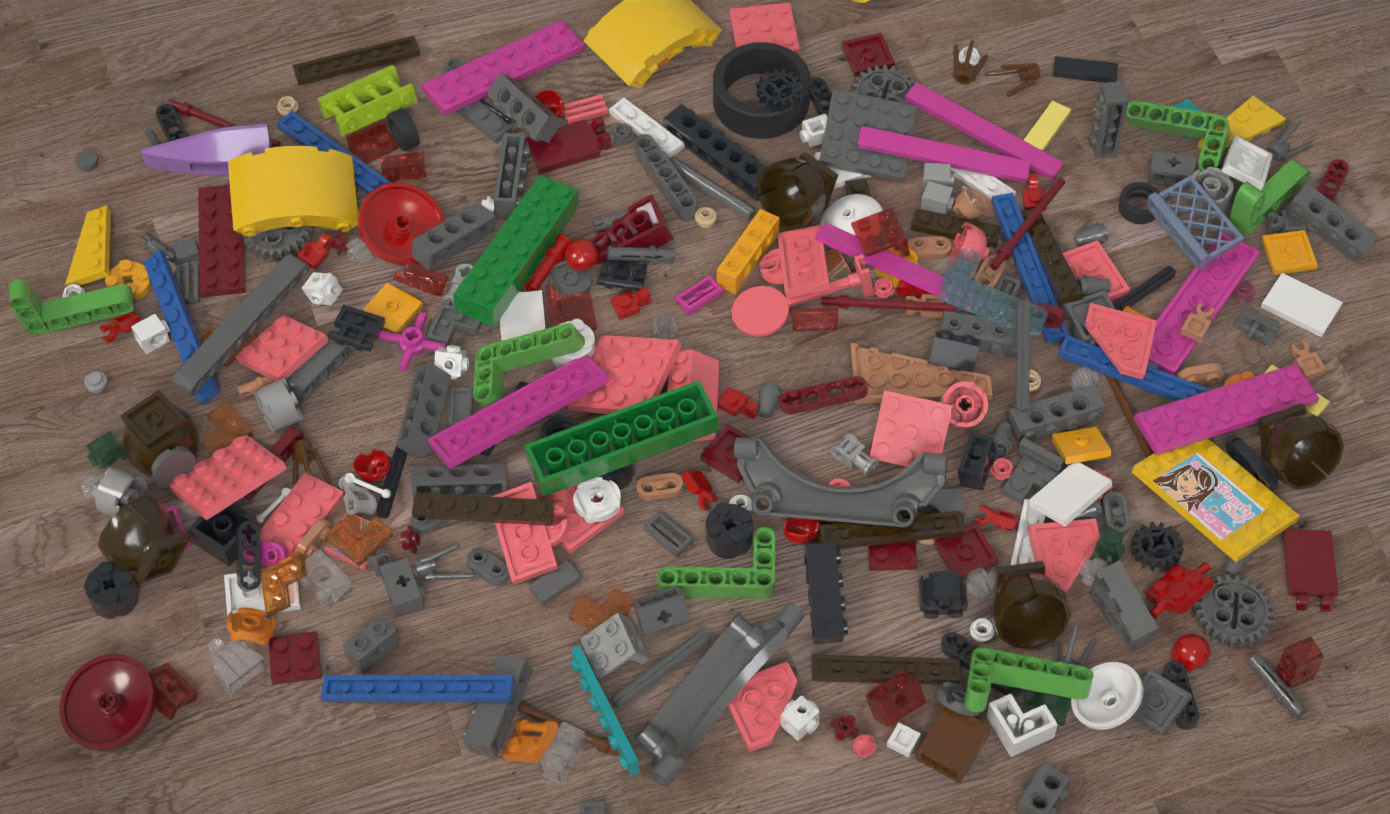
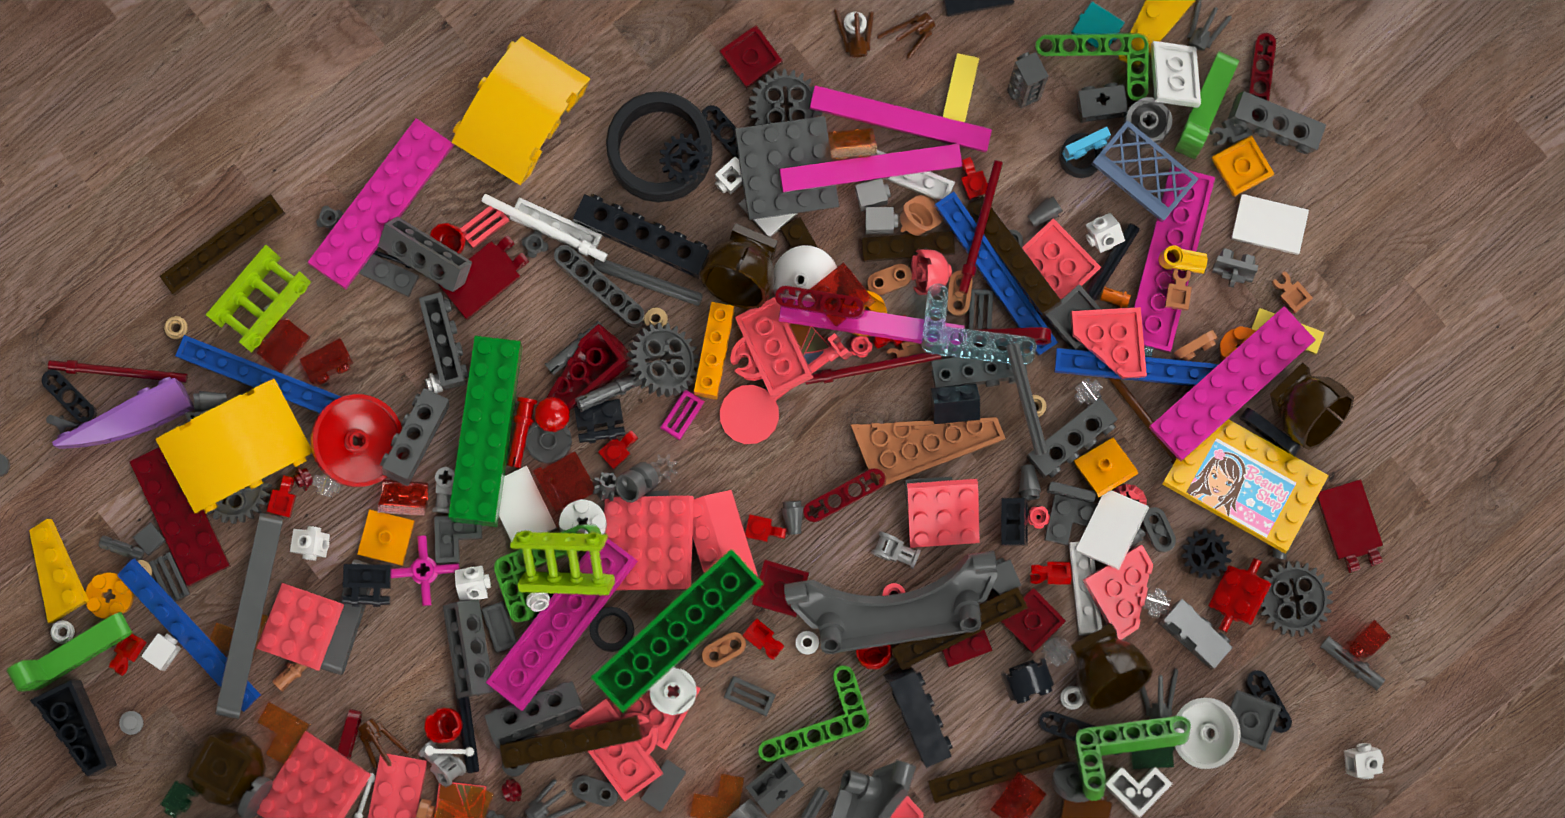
camera: 20 degrees left, 25 degrees up
light grey brick [254,378,303,432] -> none
black tyre [386,108,420,151] -> none
black brick [706,502,753,559] -> none
coral plate [729,3,800,54] -> none
clear red bracket [791,307,838,332] -> none
coral brick [940,381,988,430] -> none
dark grey cone [1077,275,1111,297] -> none
clear green brick [1093,526,1125,566] -> none
red hair [1170,633,1211,672] -> none
clear pink plate [1233,281,1255,303] -> none
none -> black wedge [30,680,117,776]
none -> white bar [482,194,608,262]
none -> lime fence [510,530,615,595]
none -> white plate [526,593,550,612]
none -> dark grey gear [593,472,619,501]
none -> dark grey wheel [615,462,659,503]
none -> dark grey gear [627,322,699,398]
none -> dark red beam [775,286,865,319]
none -> clear orange plate [828,128,877,160]
none -> medium azure plate [1062,127,1111,162]
none -> white brick [1086,213,1125,253]
none -> yellow piece [1158,245,1208,274]
none -> white brick [1344,743,1384,779]

